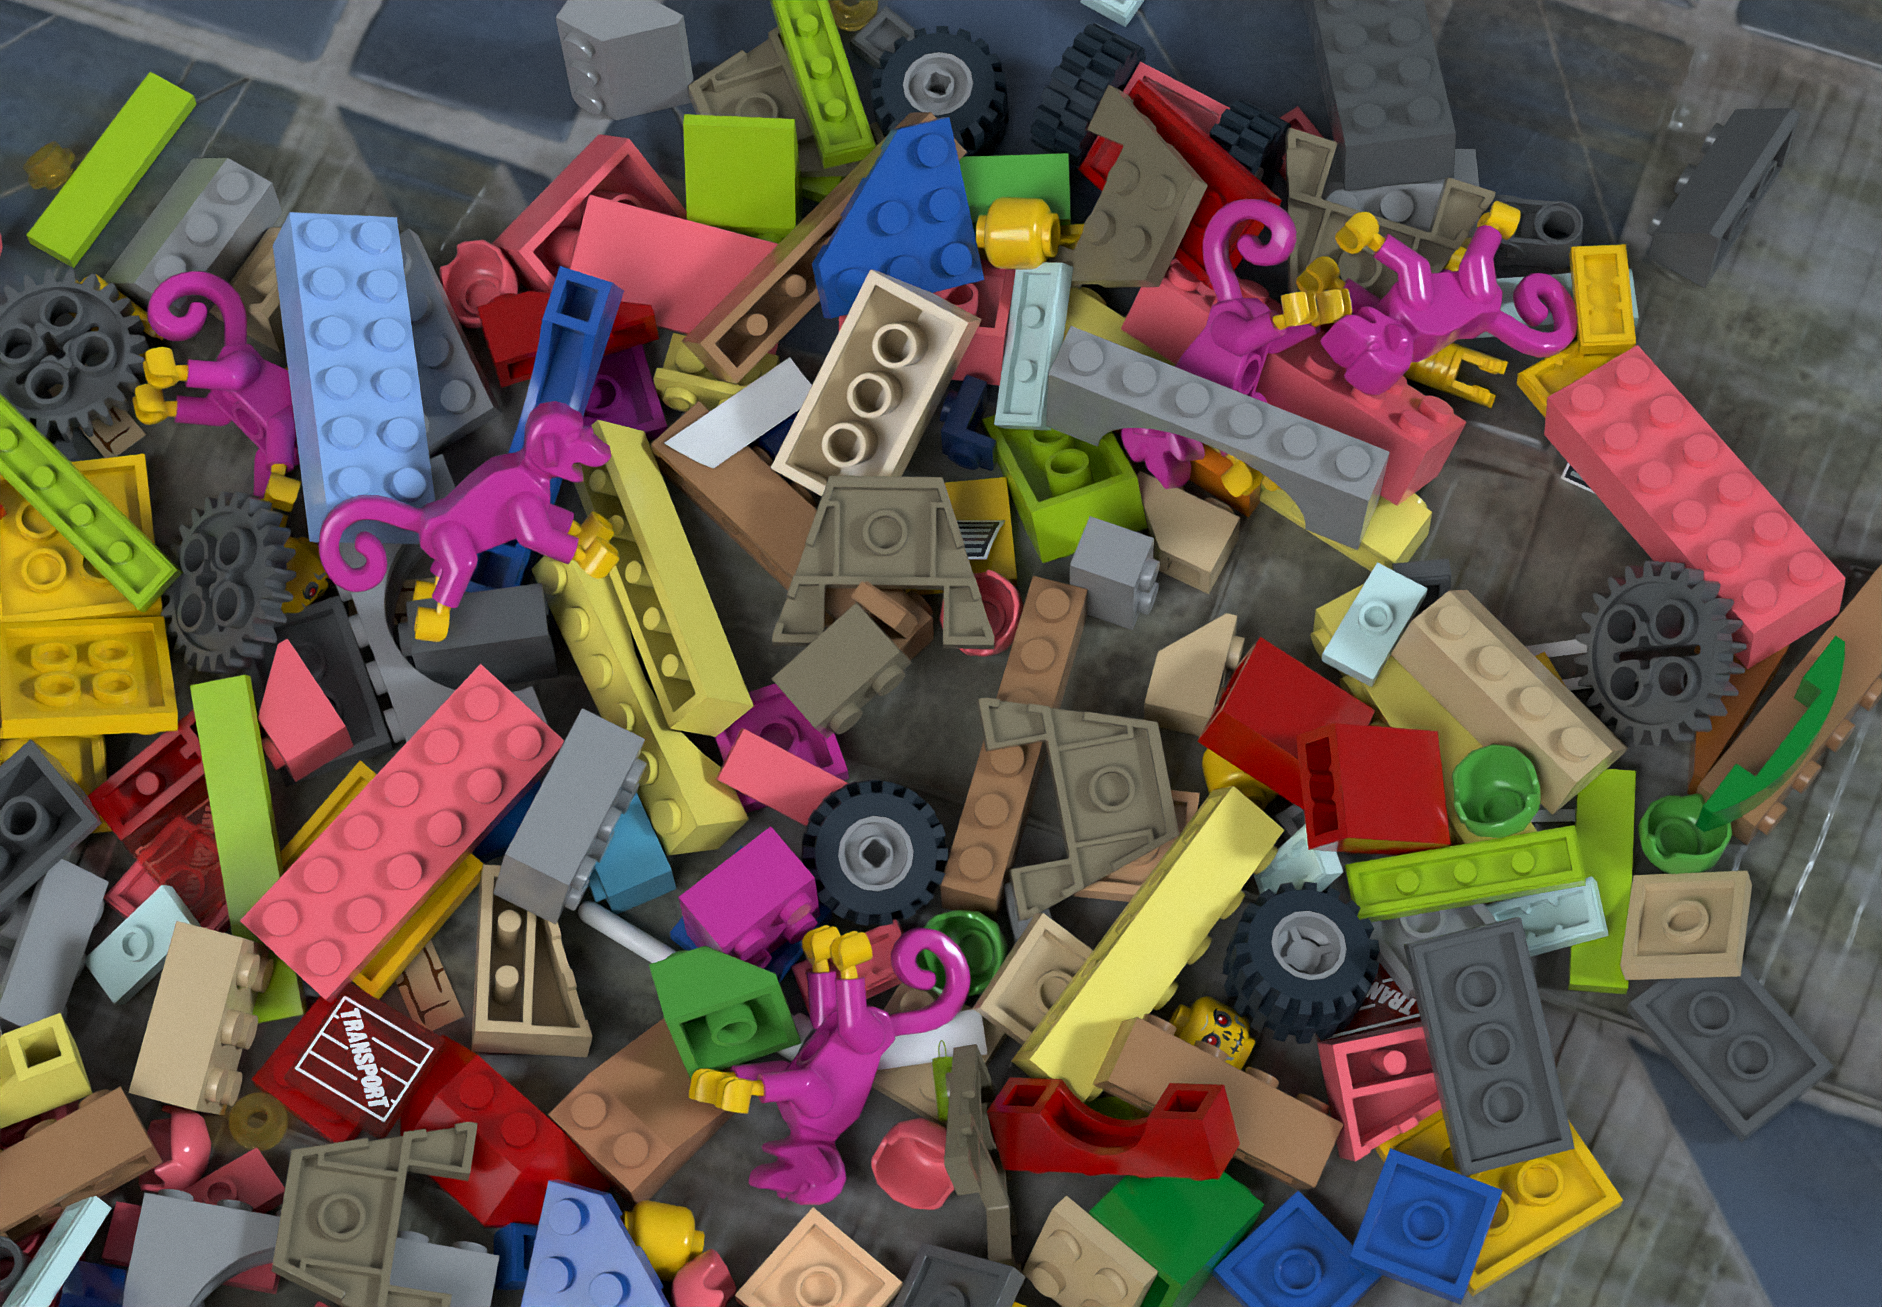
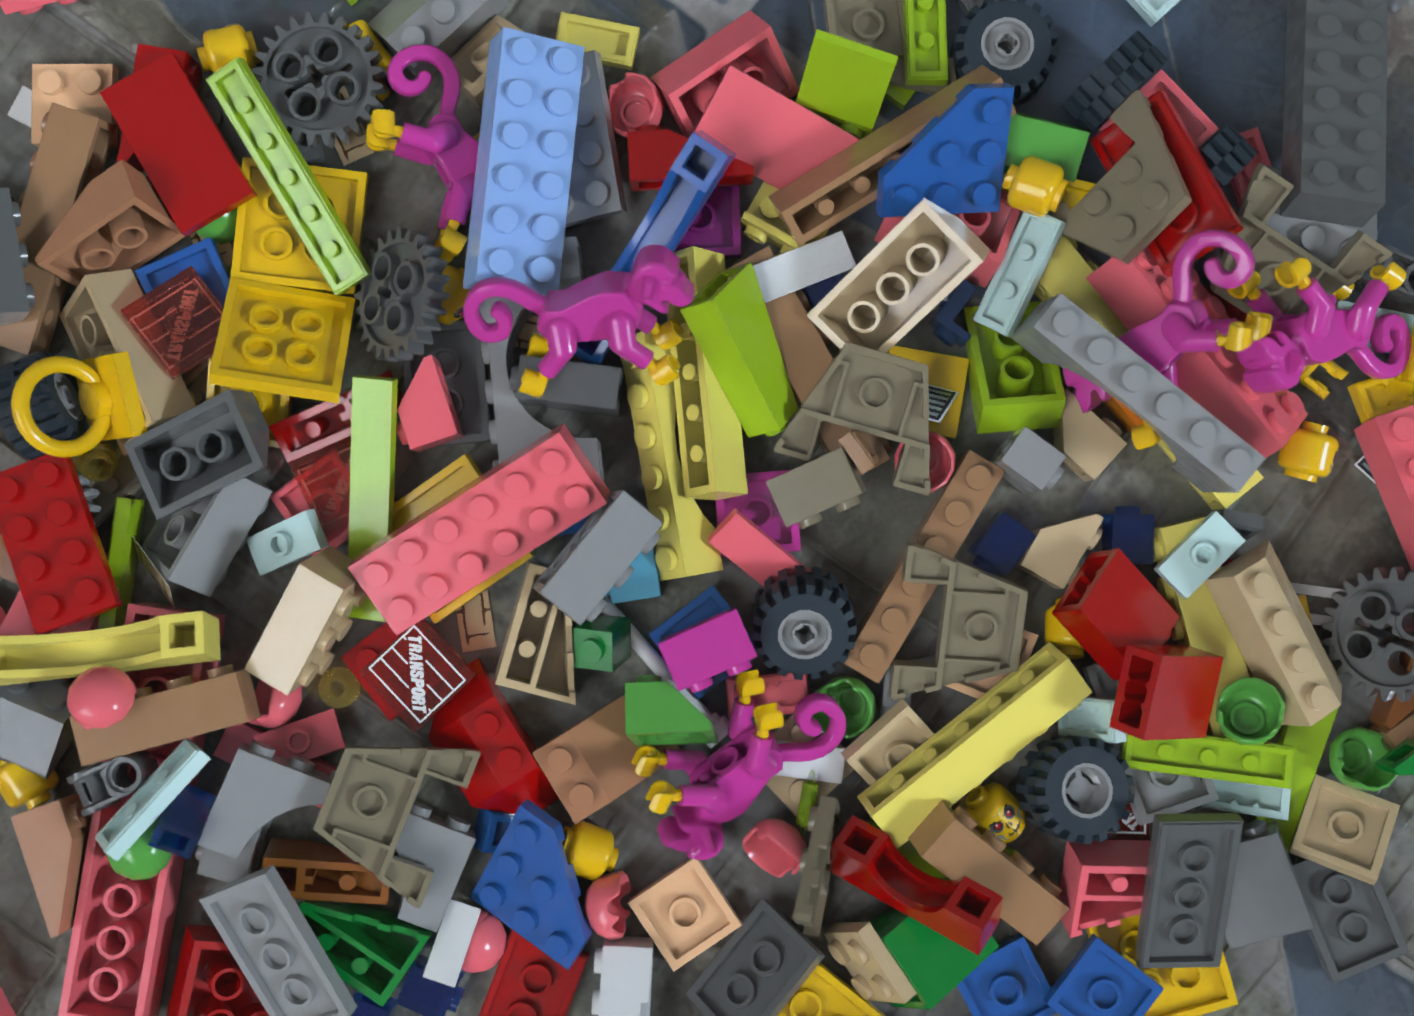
camera: 10 degrees right, 20 degrees up
none -> light yellow tile [555,12,640,70]
none -> green brick [574,614,631,672]
none -> lime slope [680,262,798,438]
none -> clear blue brick [968,511,1036,576]
none -> clear blue brick [1102,506,1154,564]
none -> dark grey brick [1225,820,1314,949]
none -> yellow head [1277,421,1339,483]

